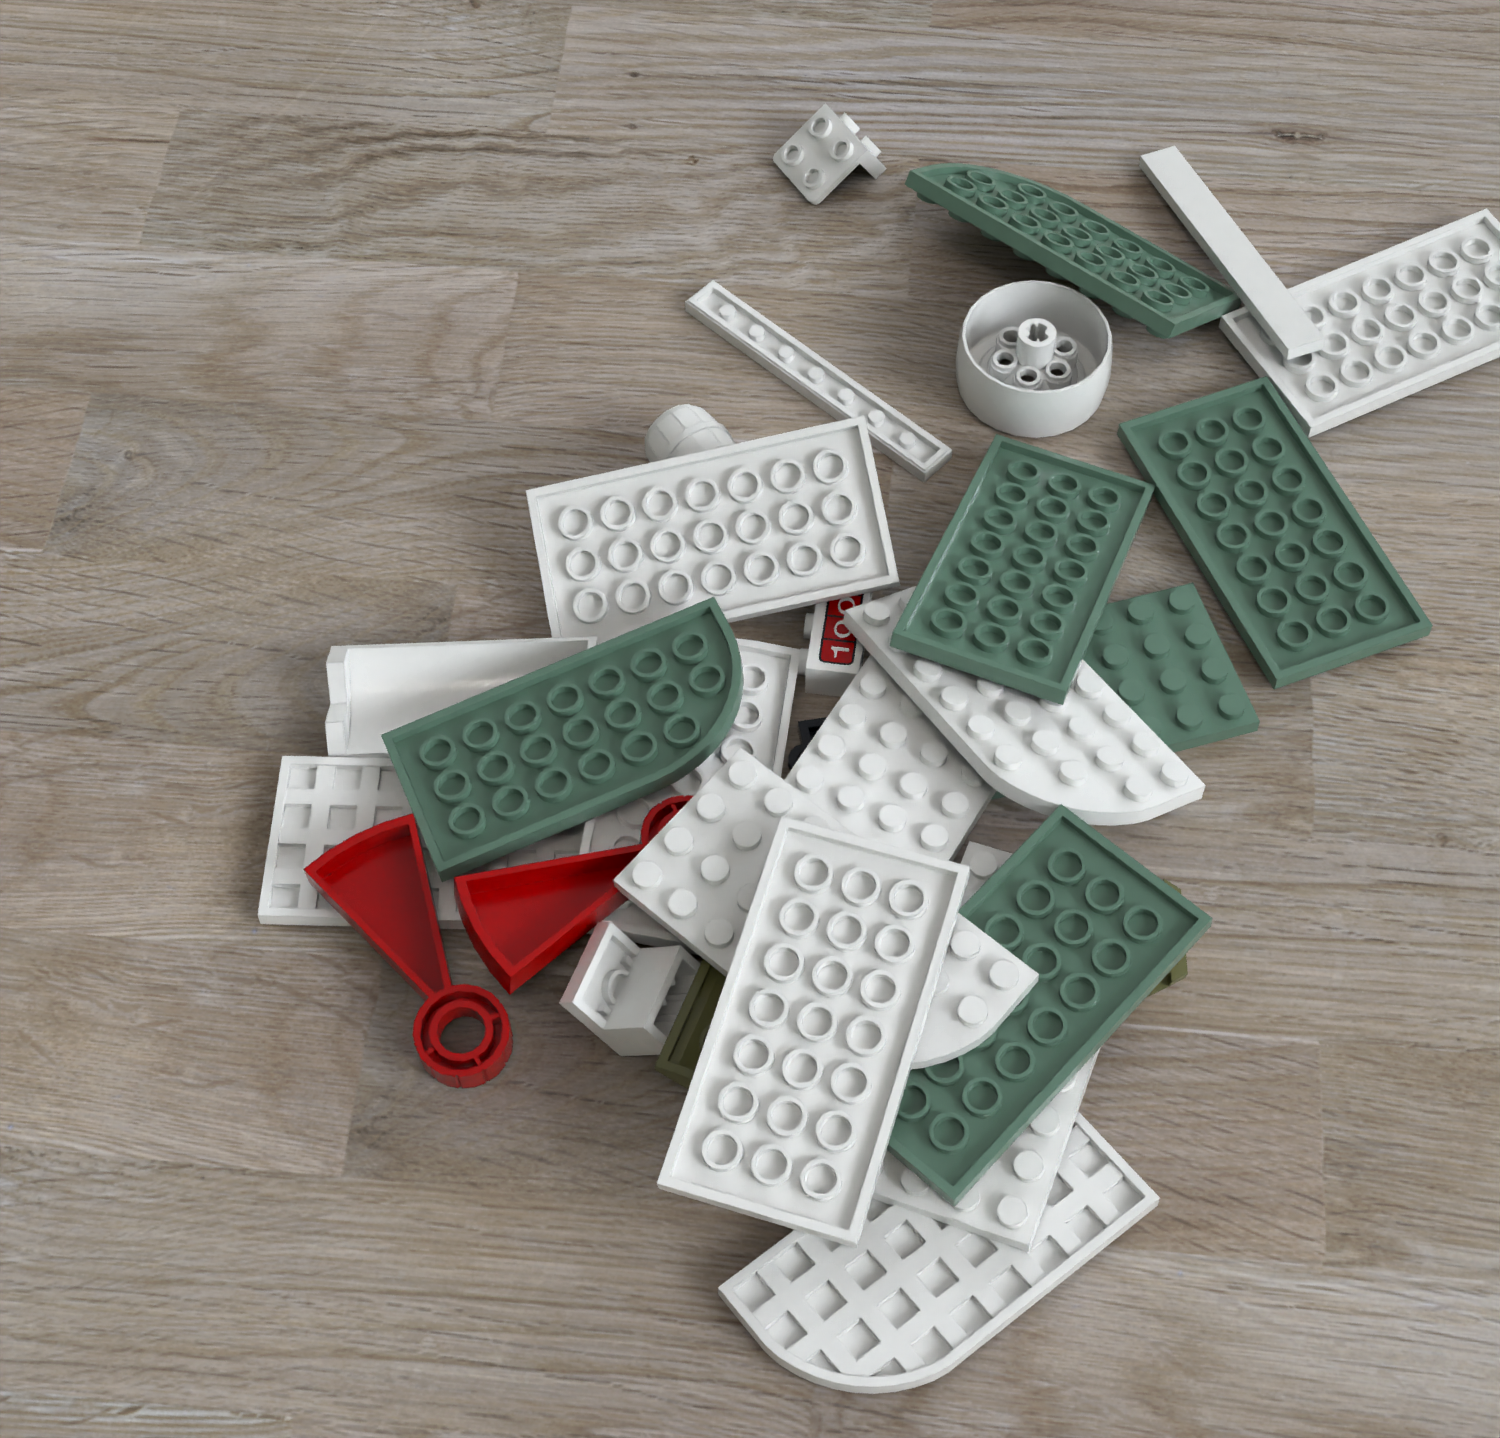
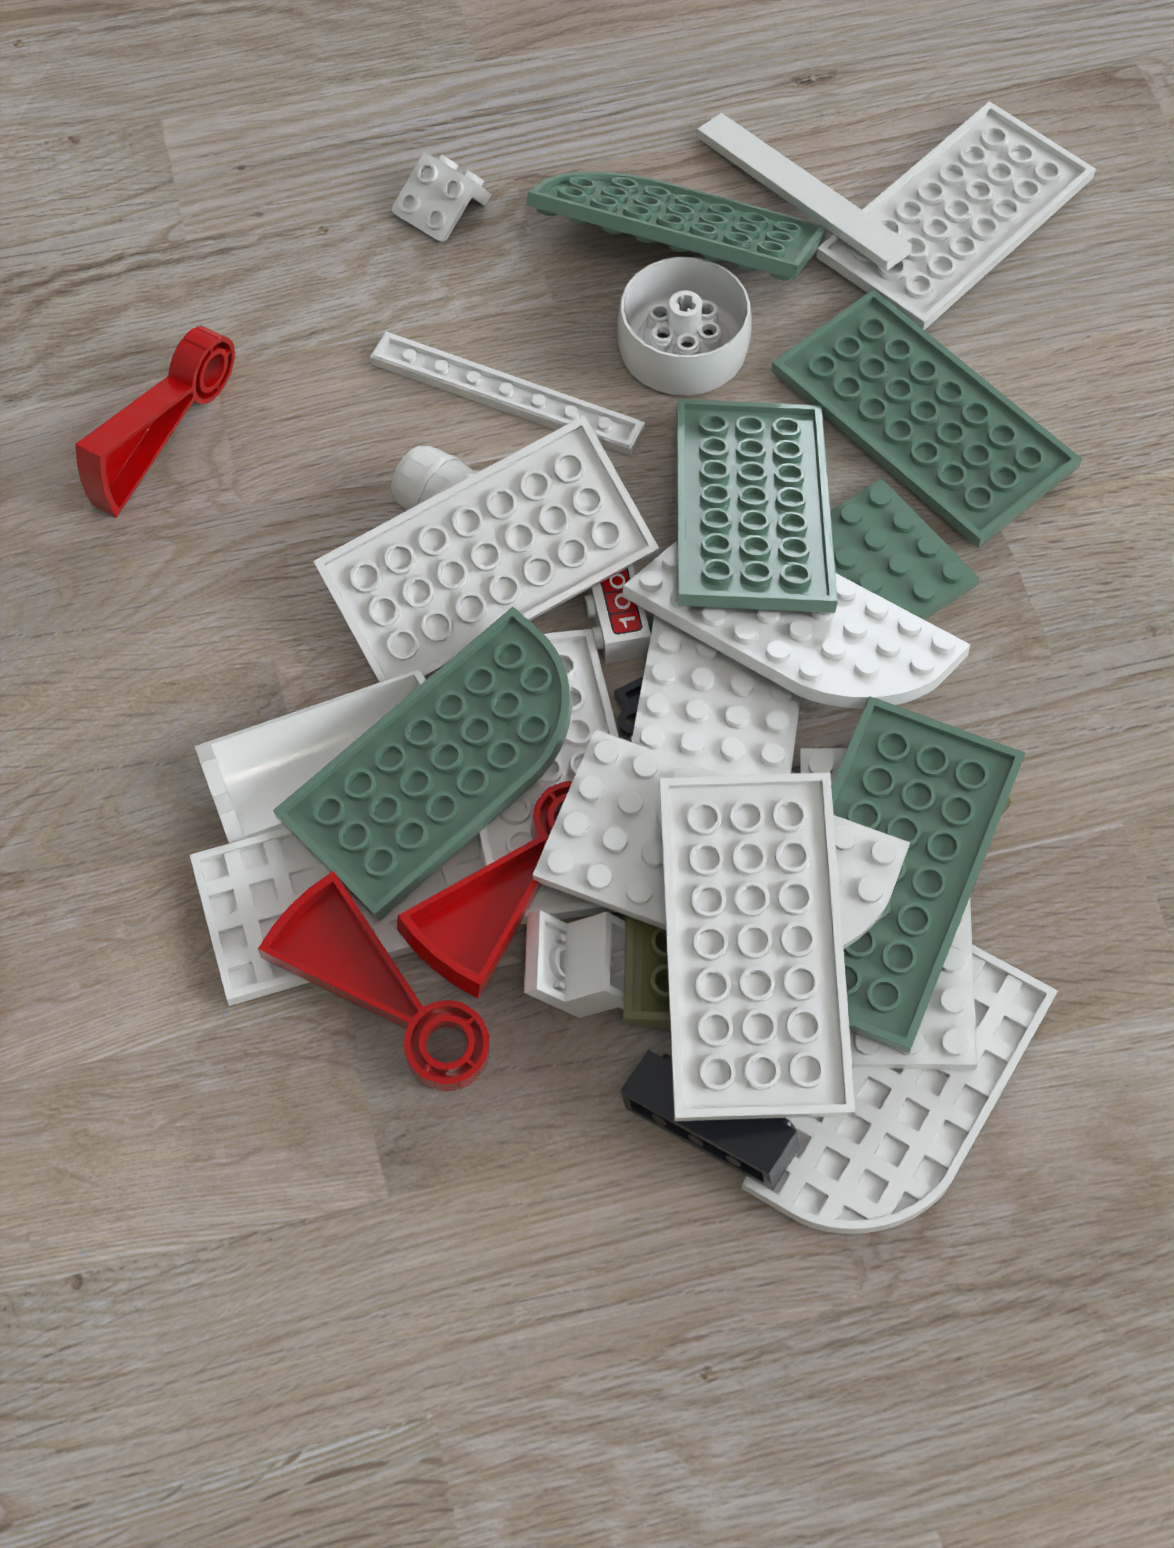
camera: 20 degrees left, 5 degrees up
none -> red piece [75,325,235,518]
none -> black brick [620,1050,800,1191]

